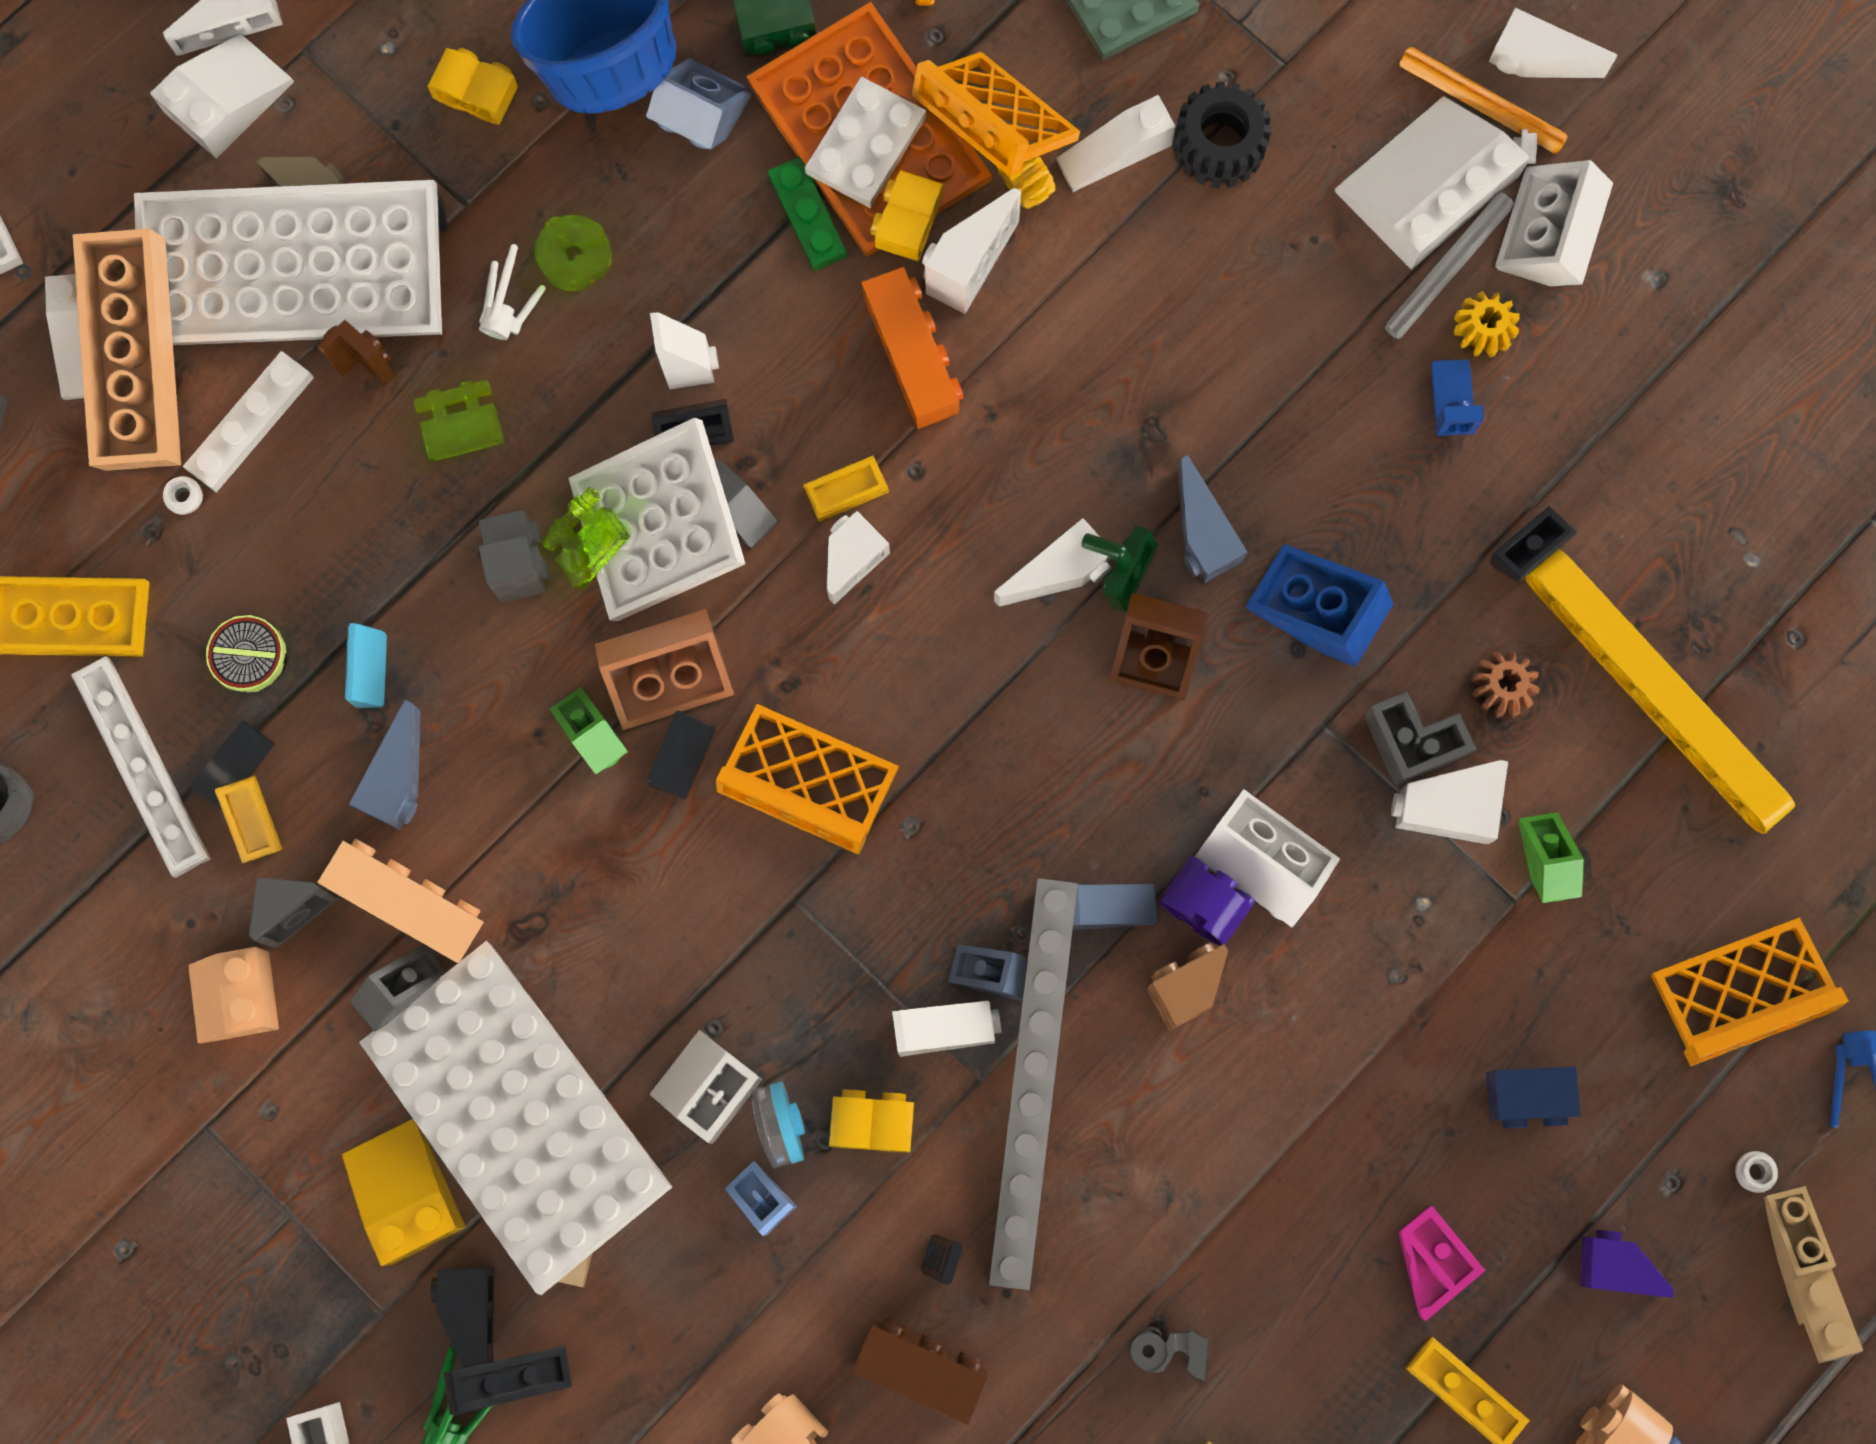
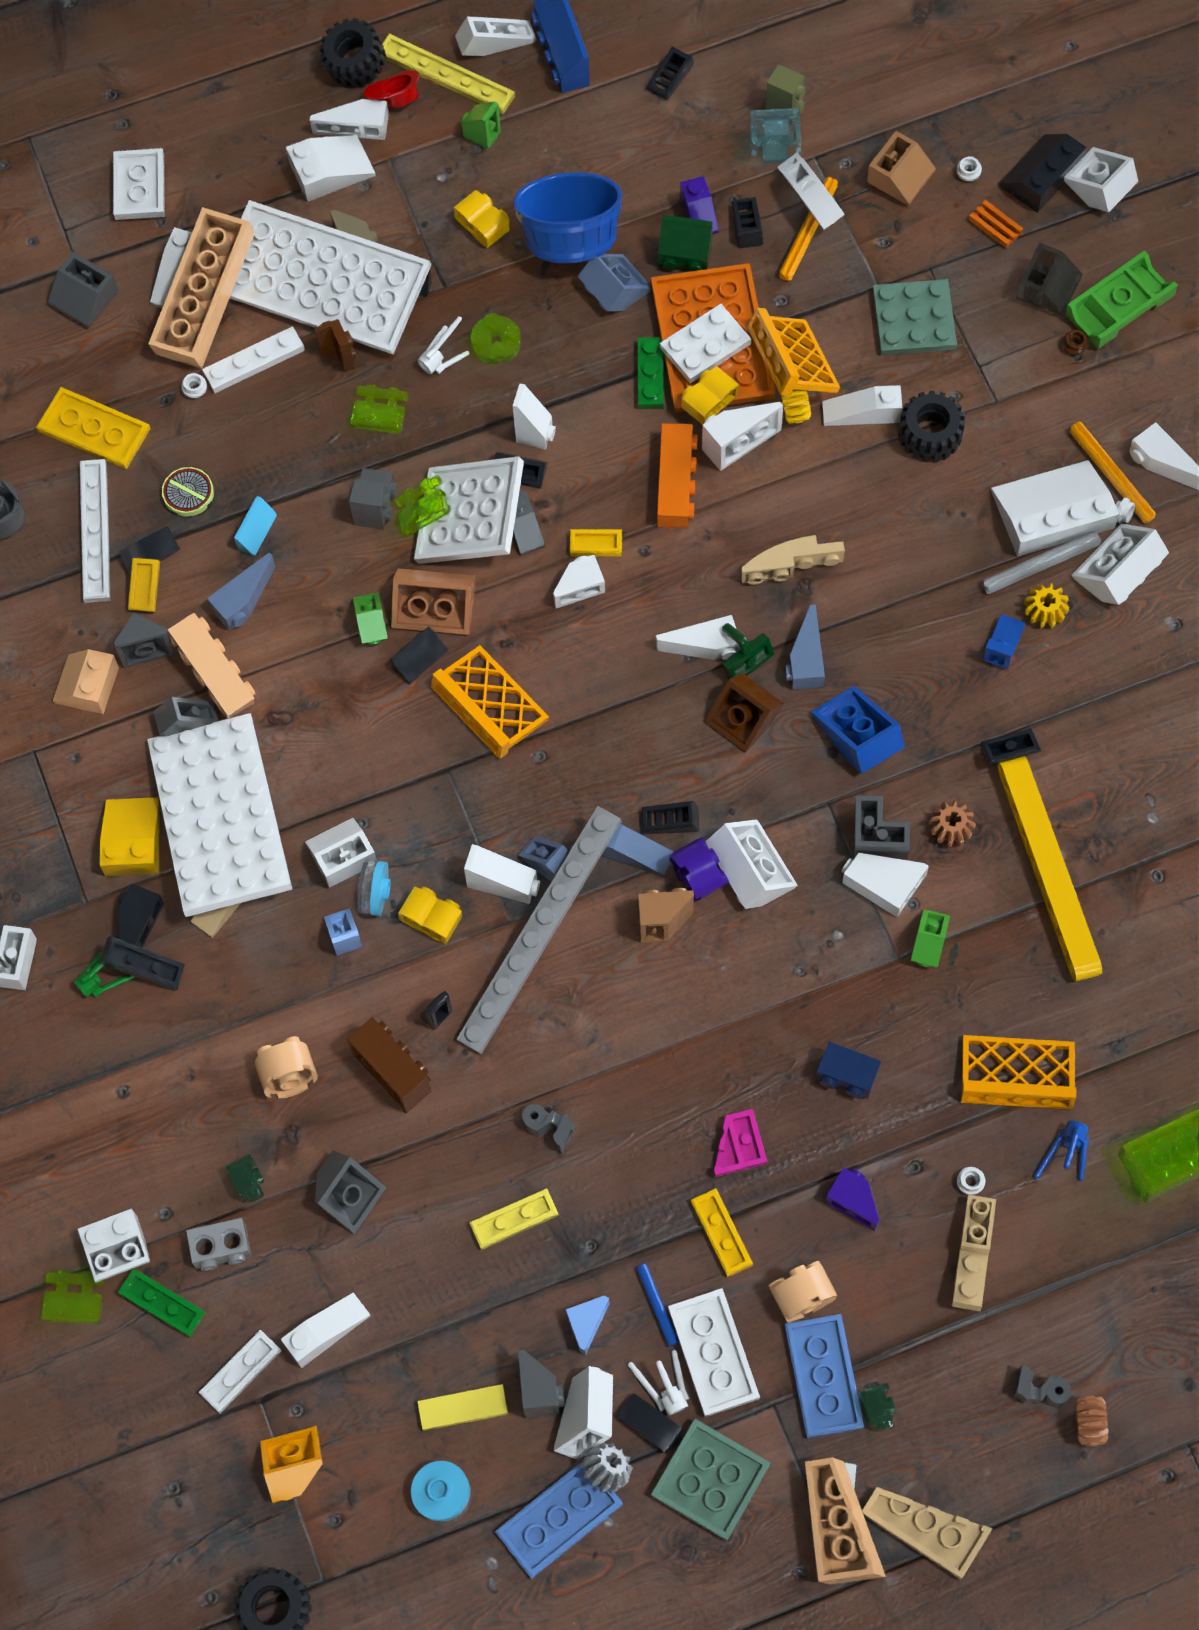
camera: 25 degrees right, 10 degrees down
none -> black slope [641,801,699,834]
none -> tan slope [741,535,845,585]

